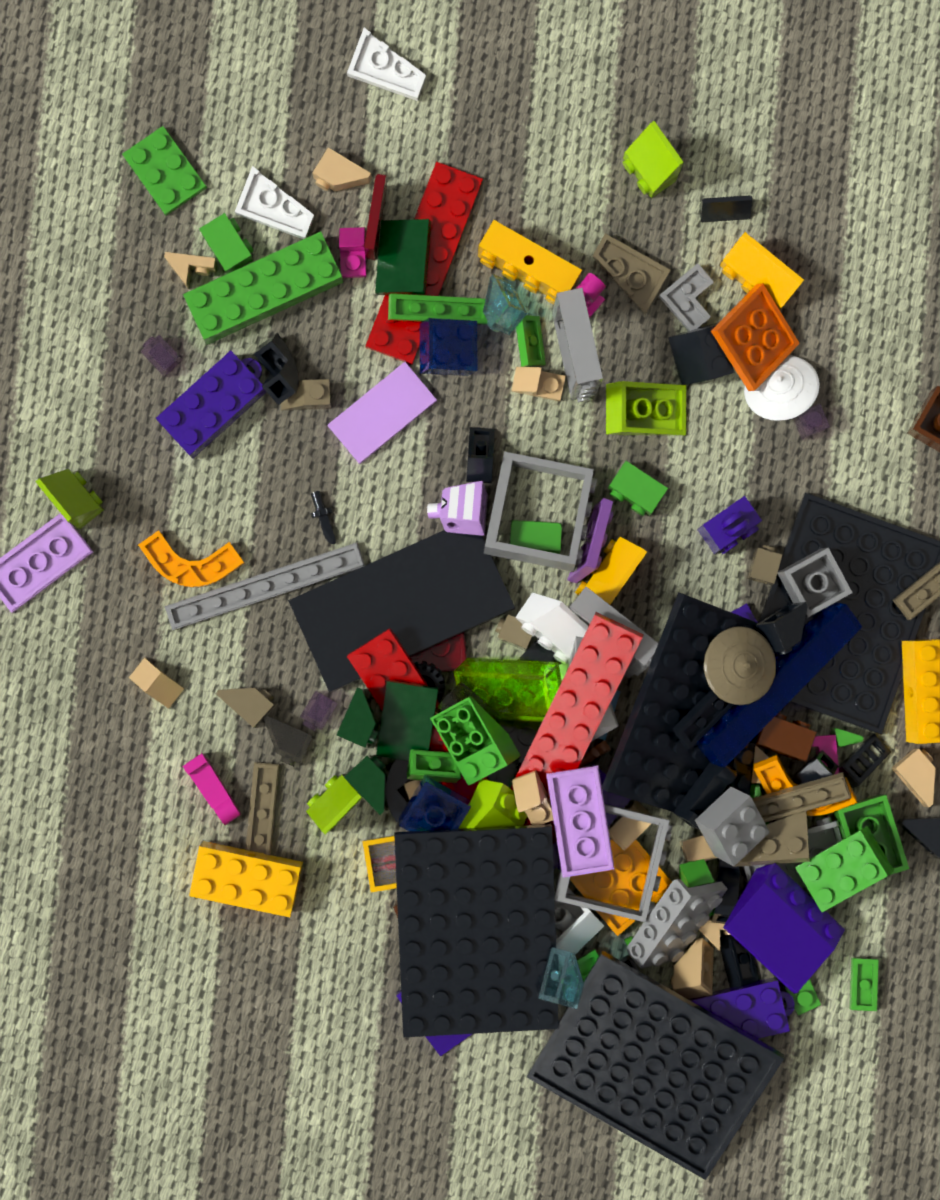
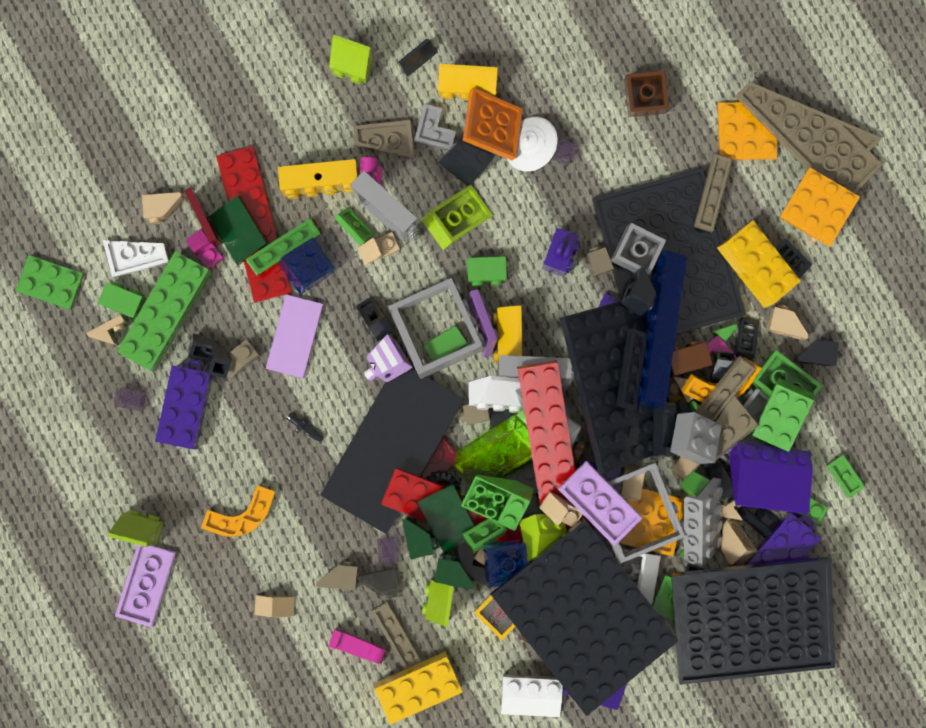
camera: 25 degrees left, 0 degrees up
light grey tile [165,543,365,631] -> none
white wing [347,28,426,101] -> none
clear light blue slope [483,274,527,335] -> none
clear light blue slope [538,947,584,1009] -> none
dark tan hat [704,627,776,705] -> none
none -> white slope [501,674,562,717]

